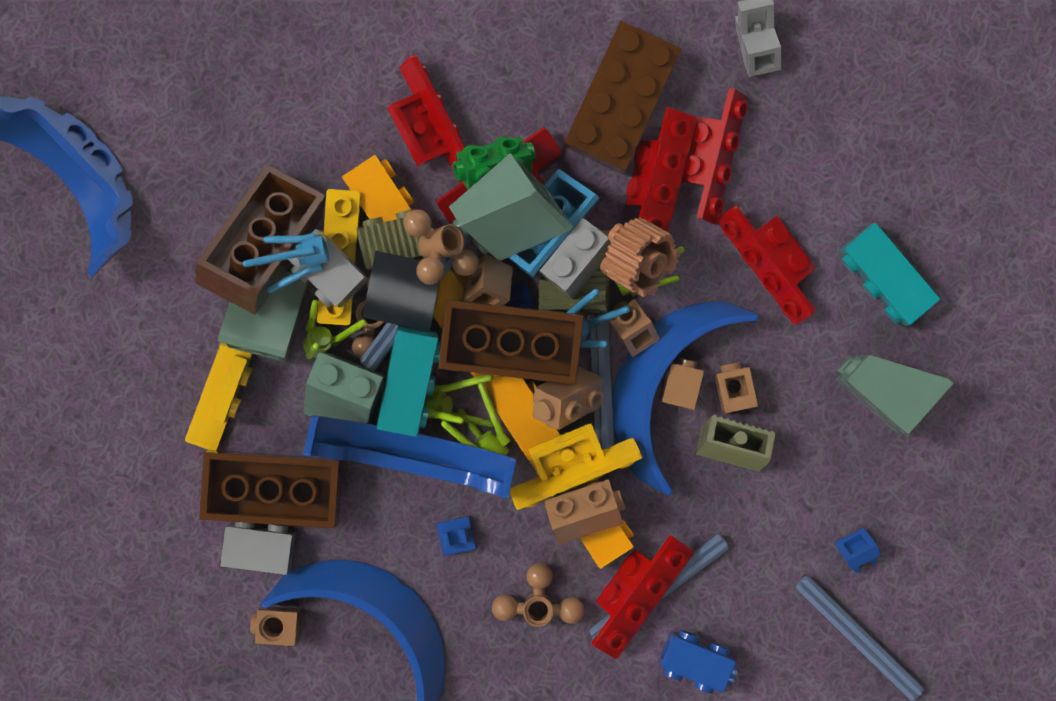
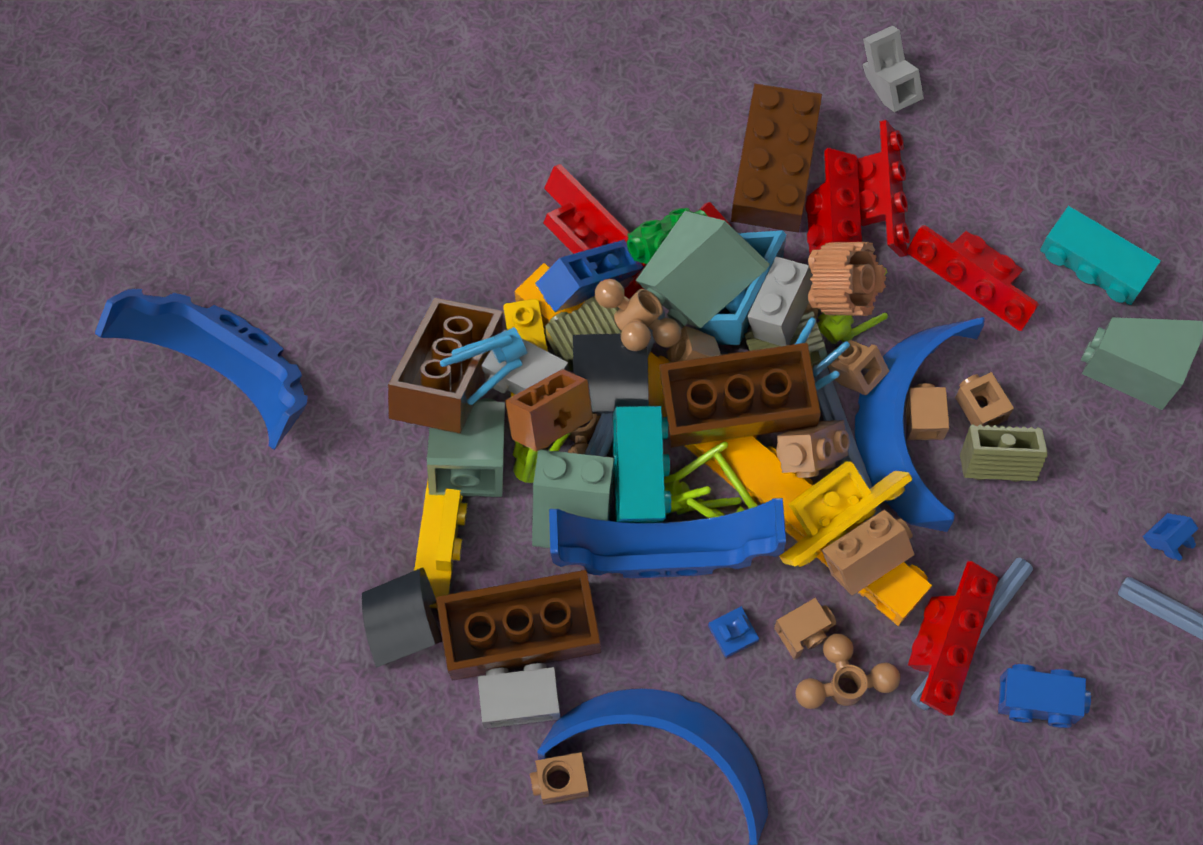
camera: 10 degrees left, 20 degrees down
none -> black slope [362,567,443,668]
none -> dark orange brick [505,369,593,451]
none -> blue slope [535,240,644,312]
none -> medium nougat brick [774,598,836,660]

